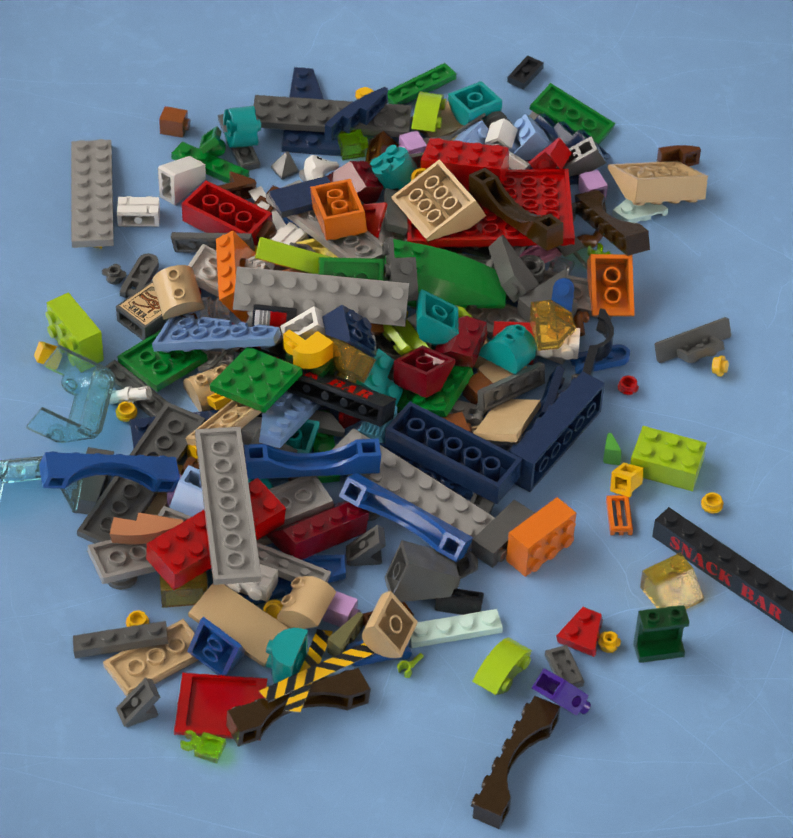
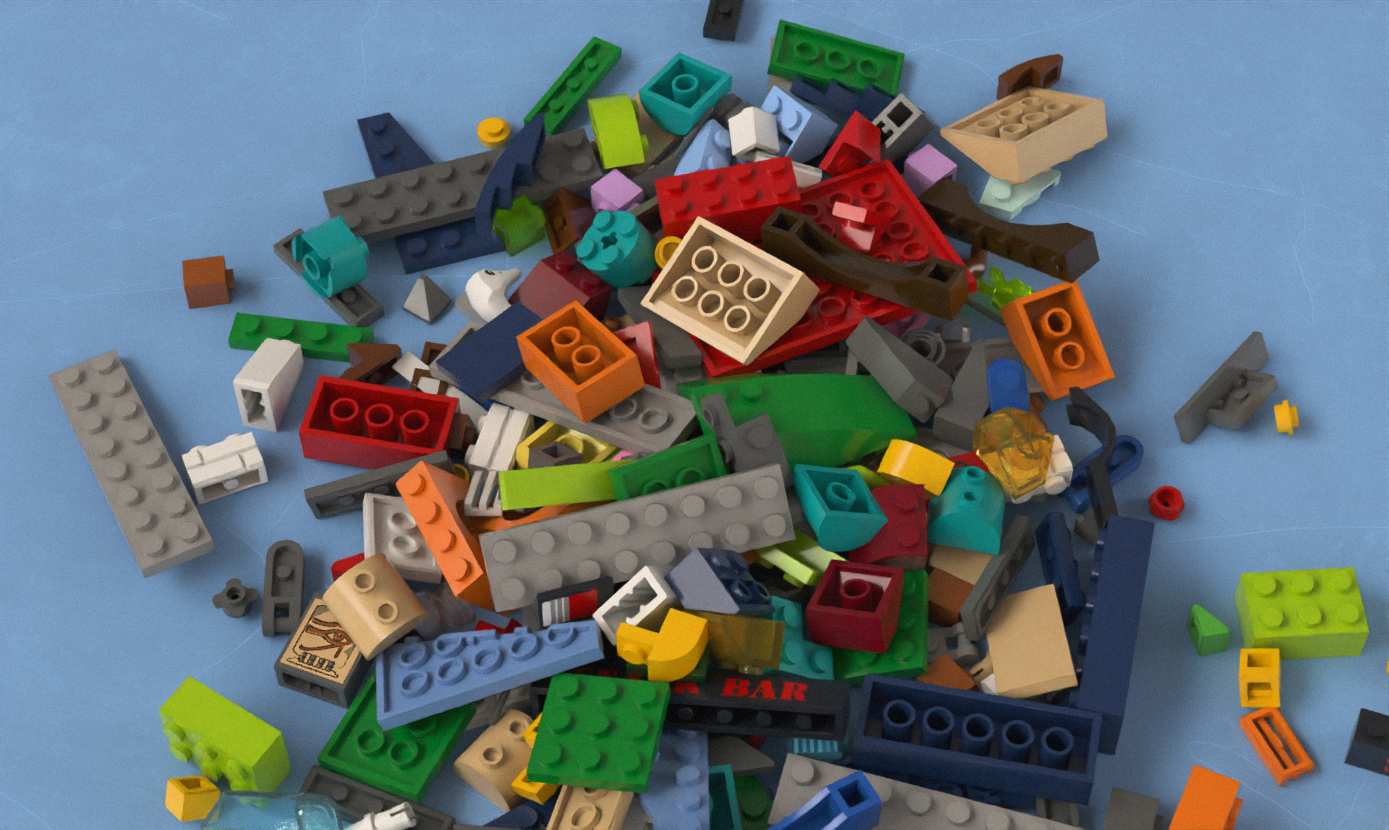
camera: 20 degrees left, 5 degrees up
green tile [199,126,226,157] -> none
none -> red slope [832,201,892,253]
none -> yellow brick [876,439,955,500]

